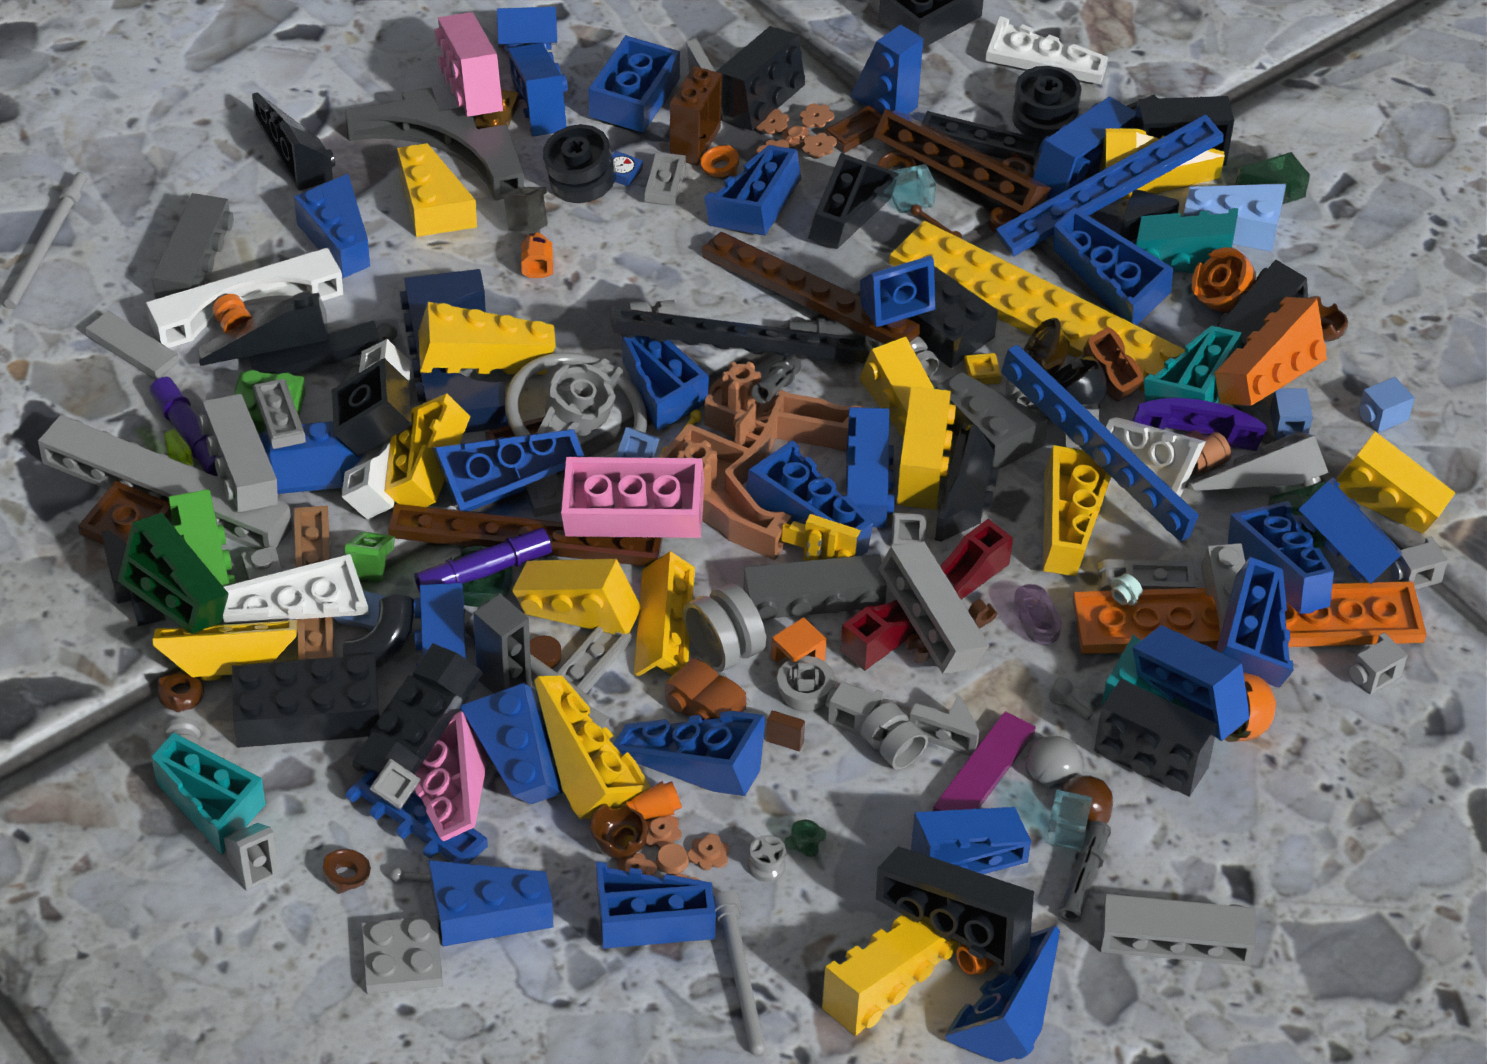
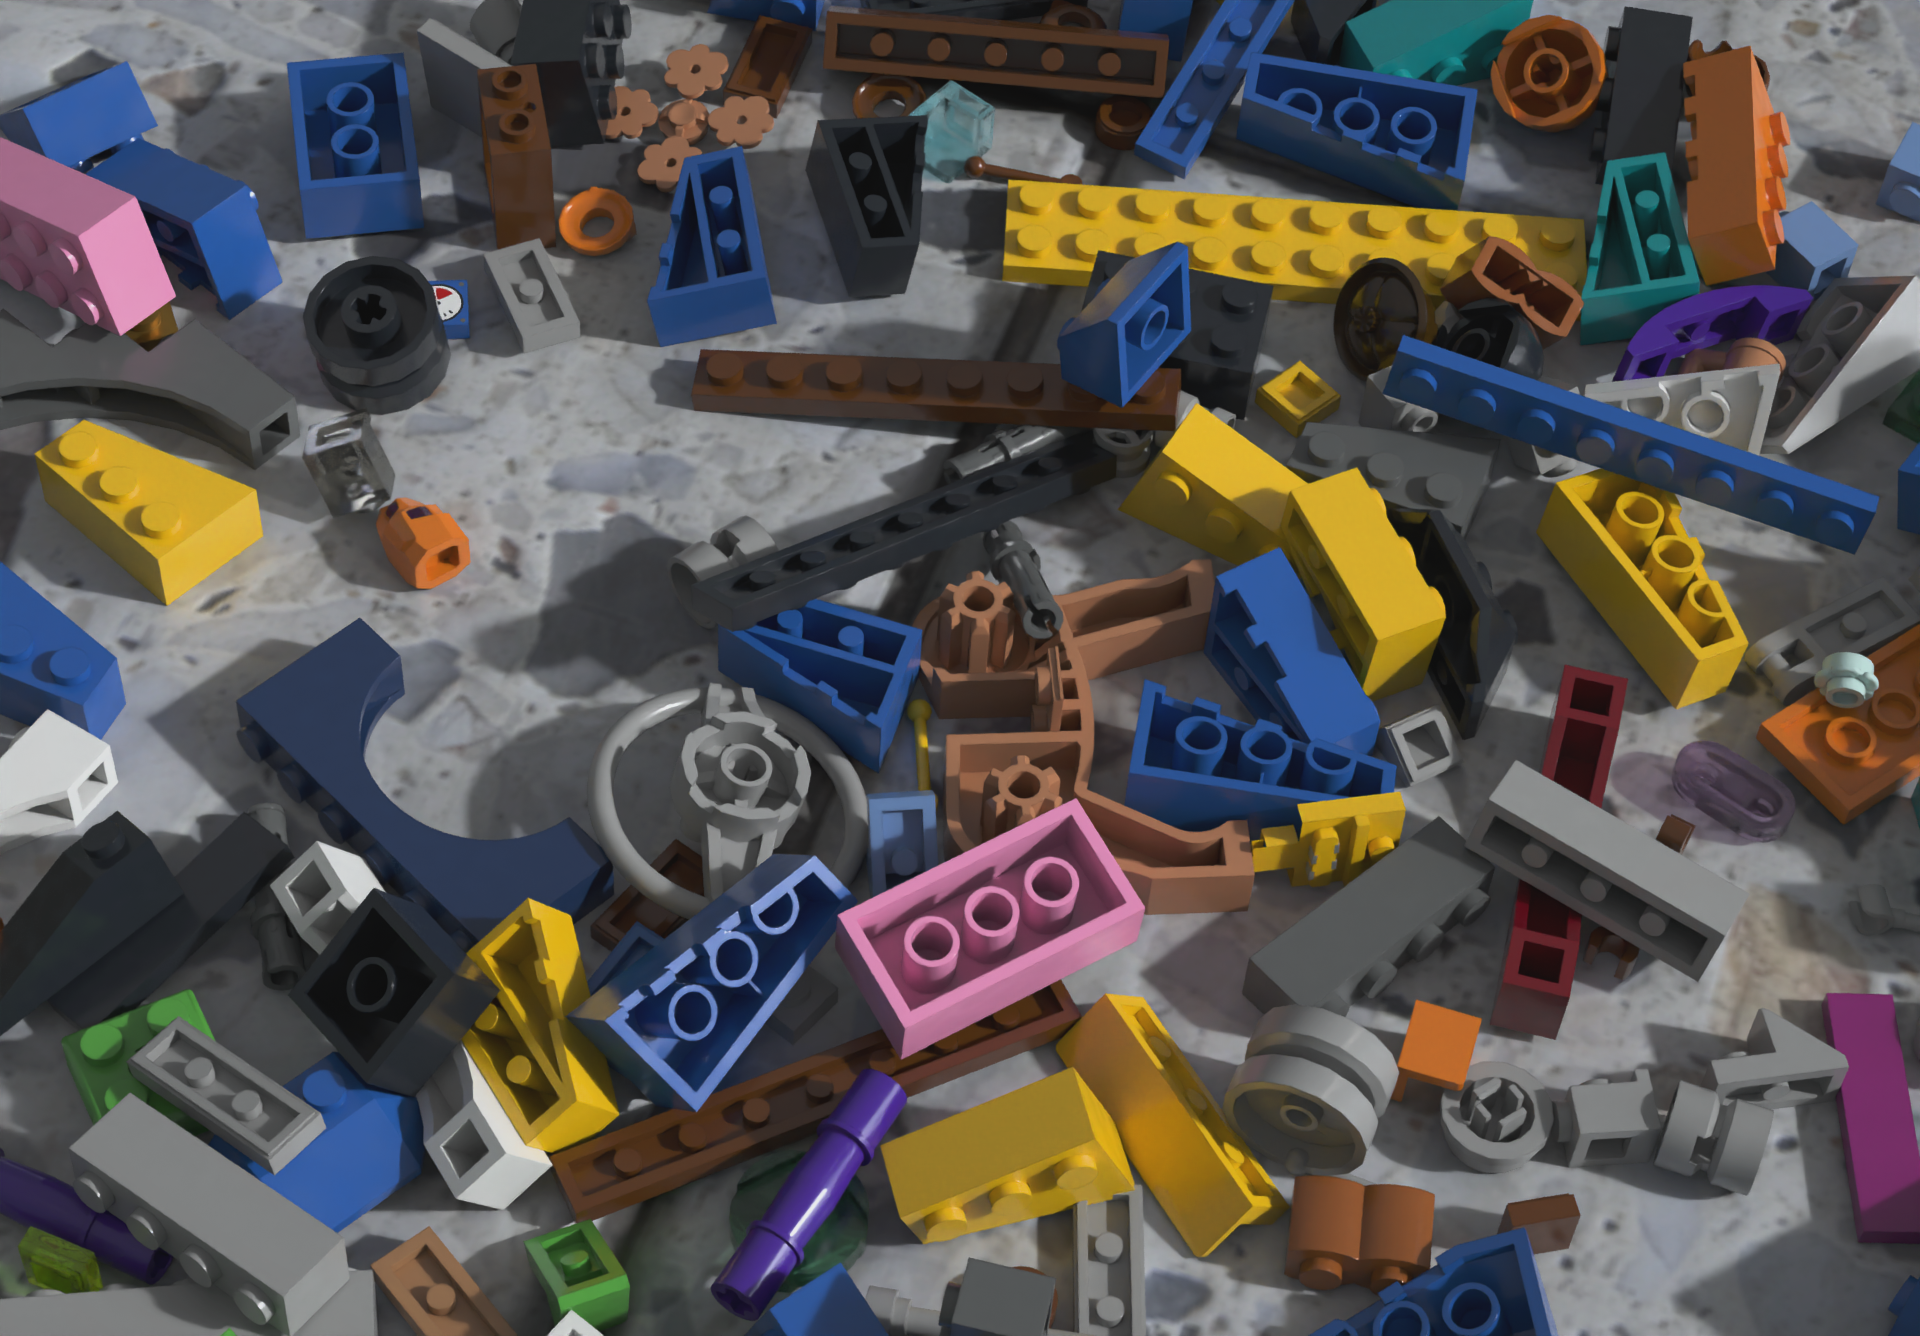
camera: 35 degrees left, 5 degrees up
yellow wedge [418,302,556,375] -> none

